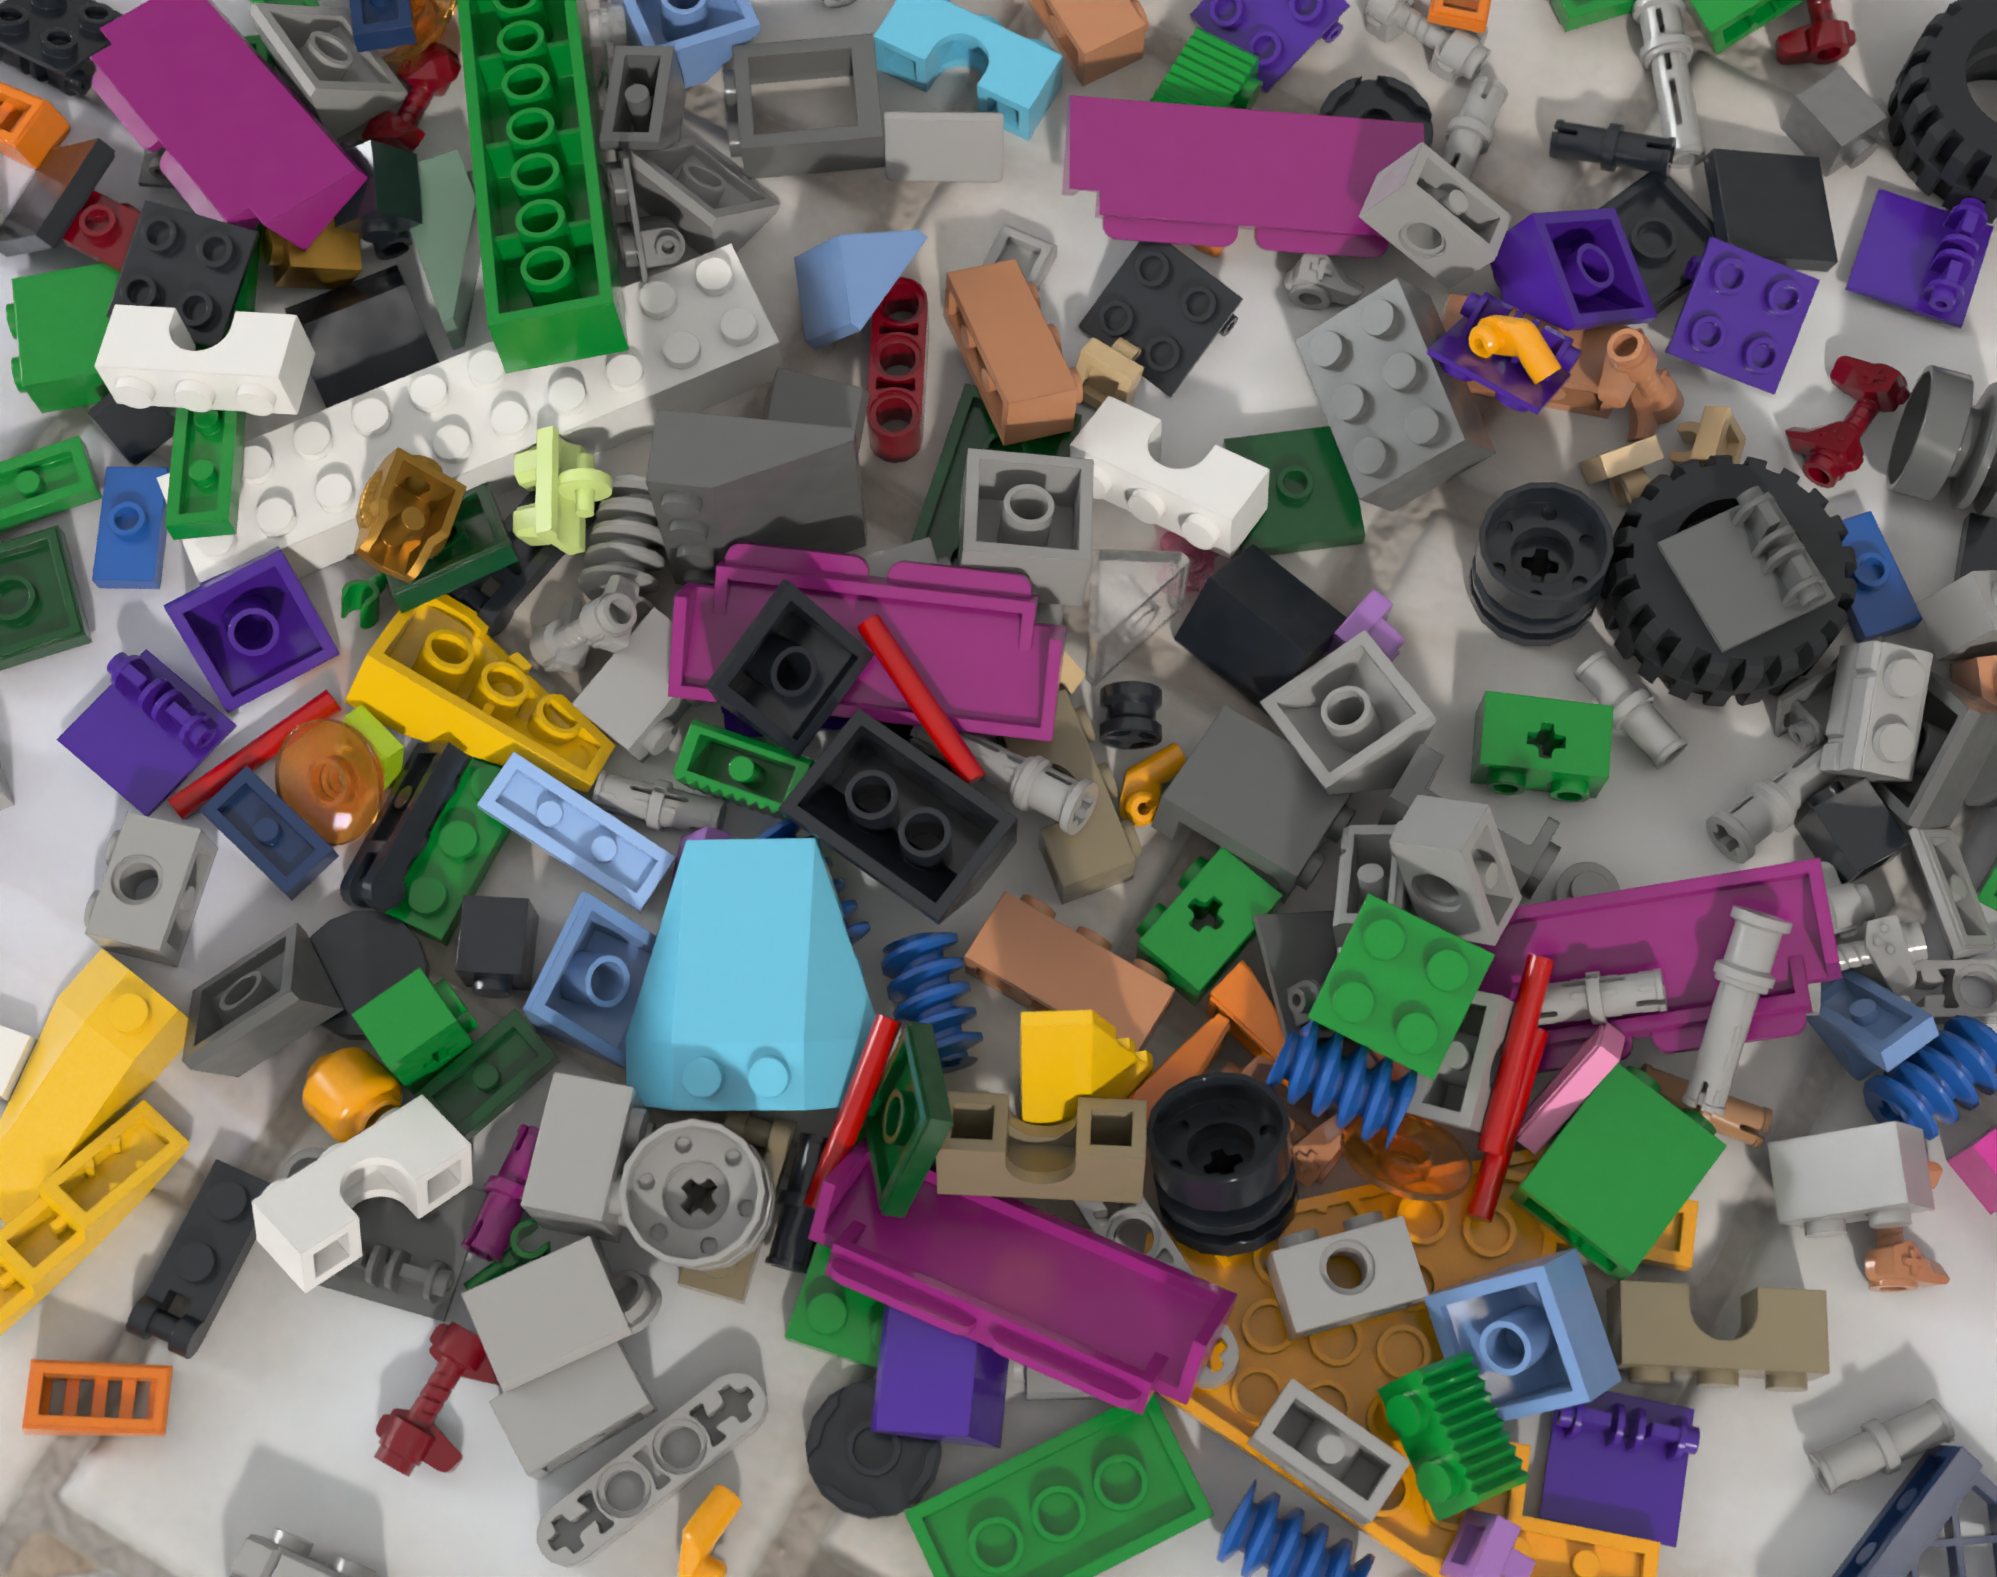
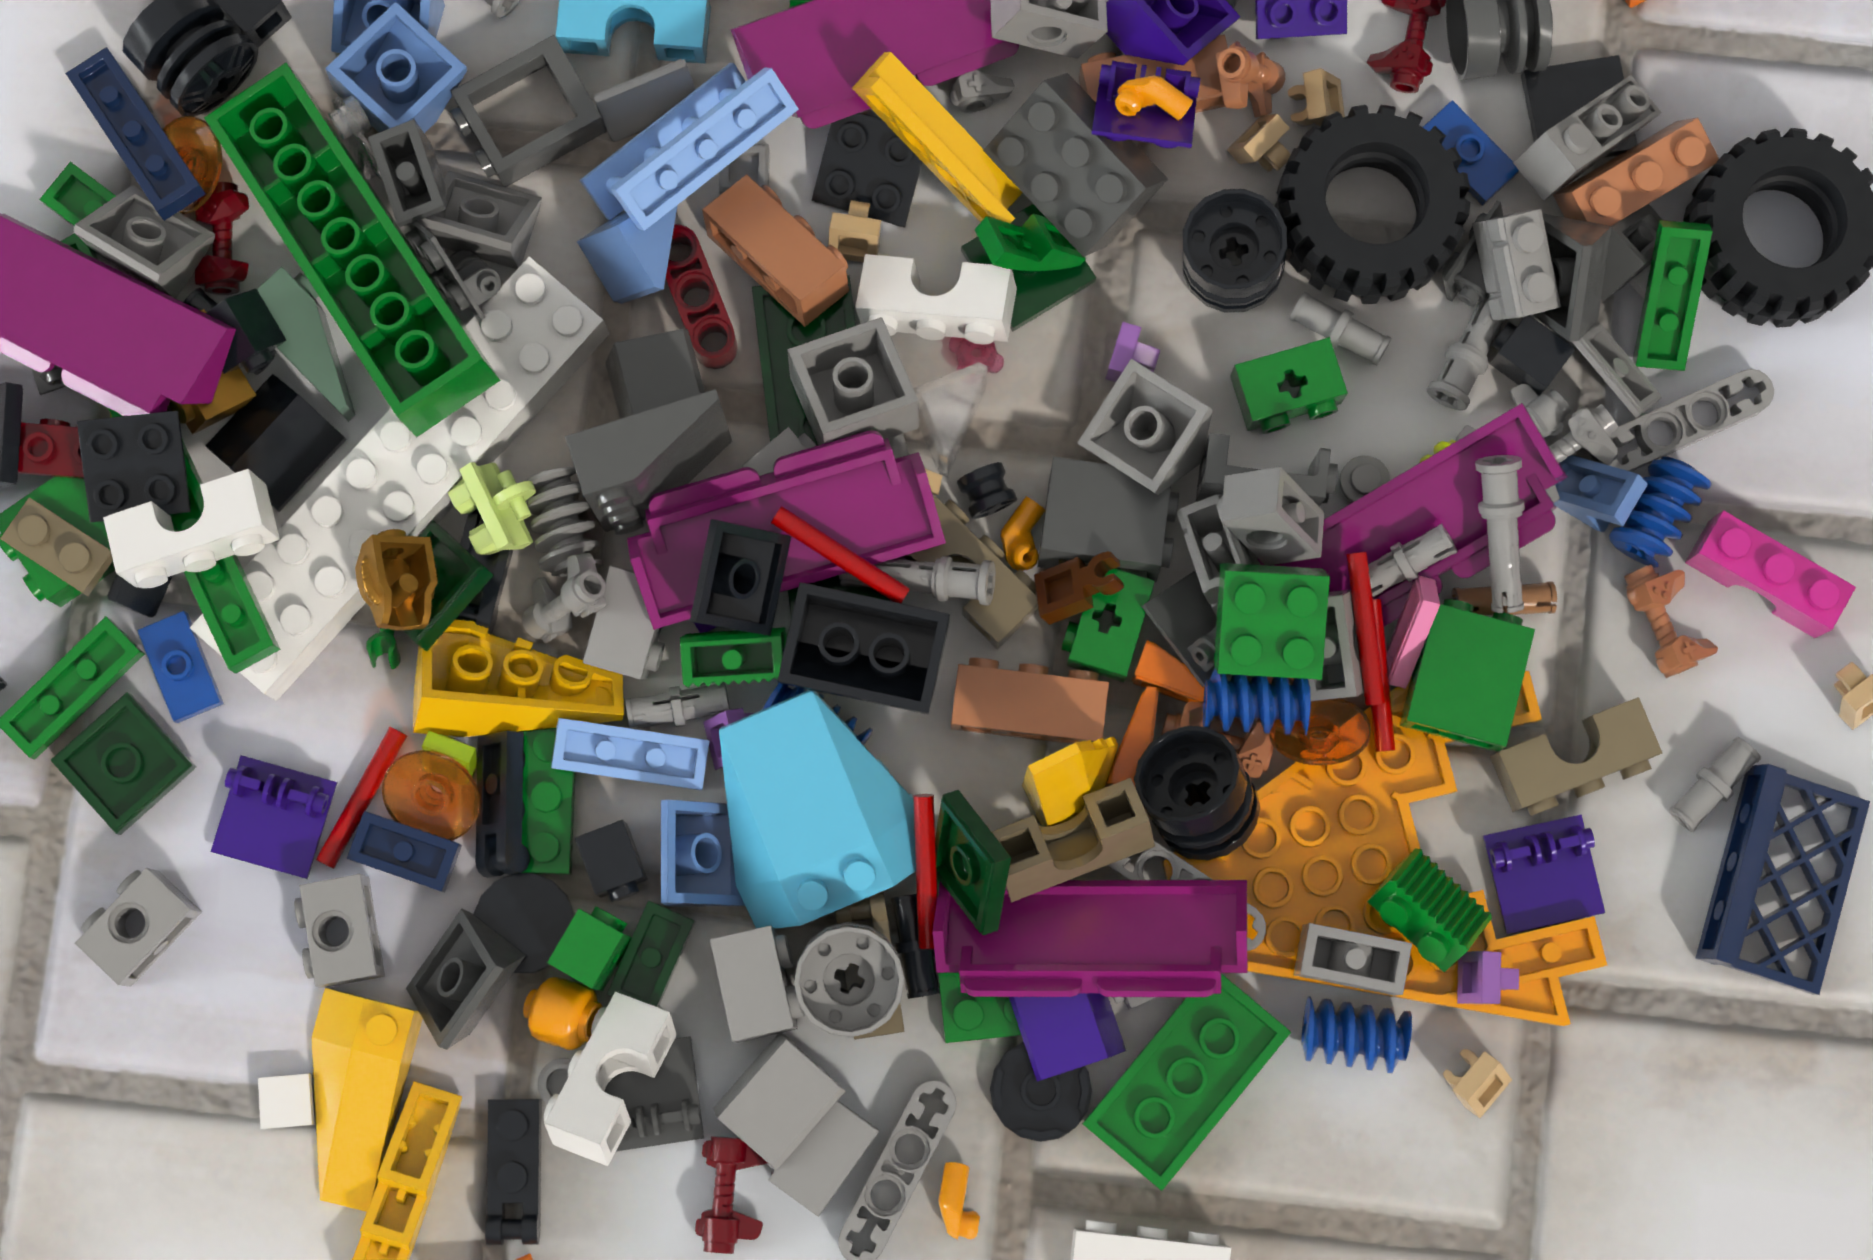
camera: 25 degrees left, 10 degrees up
dark purple slope [163,546,340,713] -> none
magenta pin [461,1124,539,1264] -> none
green hand [463,1220,551,1291] -> none
light grey plate [612,1270,662,1335] -> none
blue piece [881,932,983,1074] -> none
black slope [1174,544,1347,717] -> none
light grey brick [1265,1211,1429,1341] -> none
medium blue slope [1424,1248,1622,1421] -> none
dark grey hinge [1657,486,1836,653] -> none
light grey brick [1767,1121,1935,1238] -> none
none -> dark tan plate [0,497,113,596]
none -> light blue fence [579,62,799,231]
none -> yellow fence [852,52,1023,224]
none -> green slope [974,213,1086,271]
none -> reddish brown plate [1034,551,1124,625]

